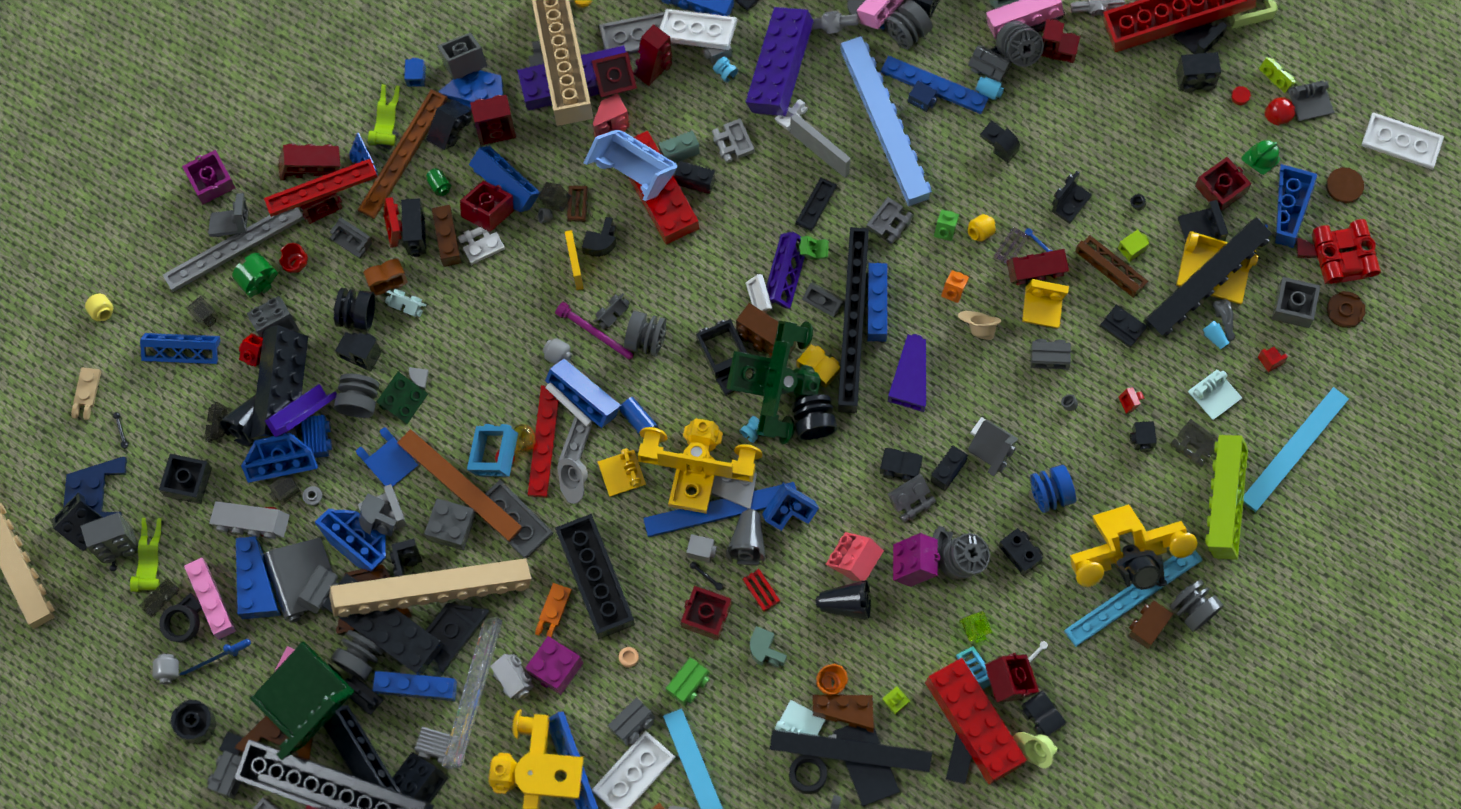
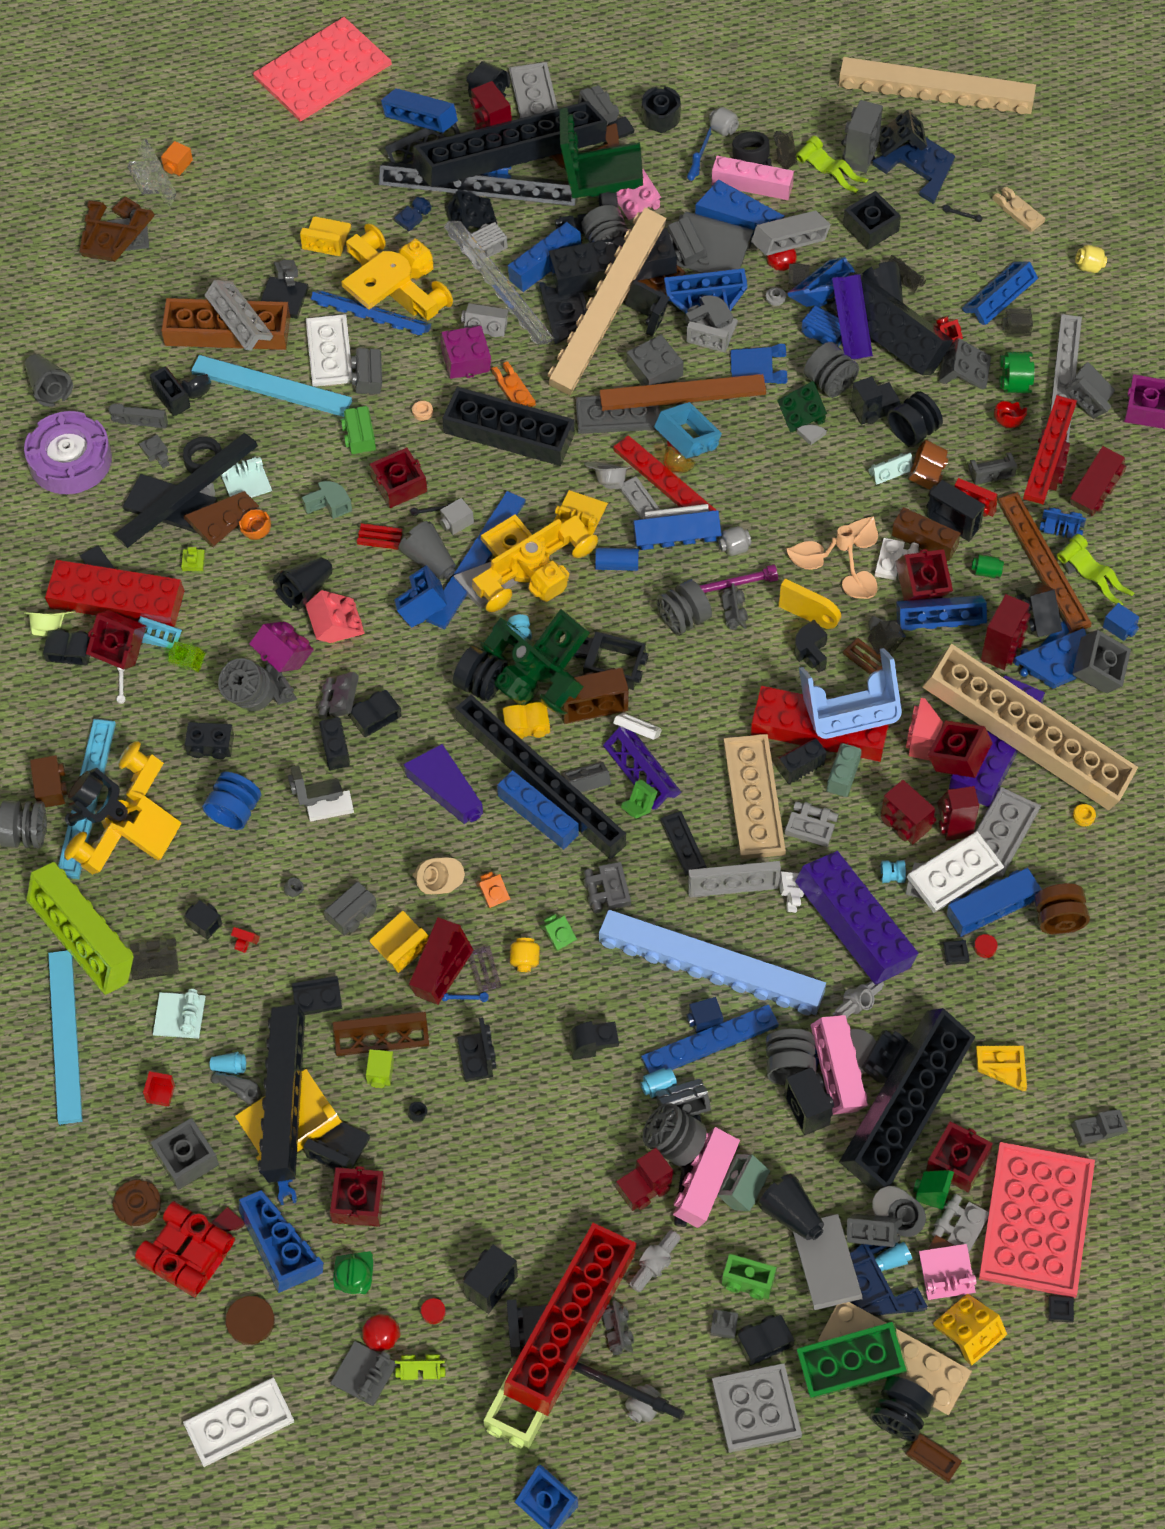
camera: 130 degrees right, 10 degrees down
none -> tan plate [723,734,786,859]
none -> light nougat plant [787,517,878,599]
none -> dark red brick [881,780,936,845]

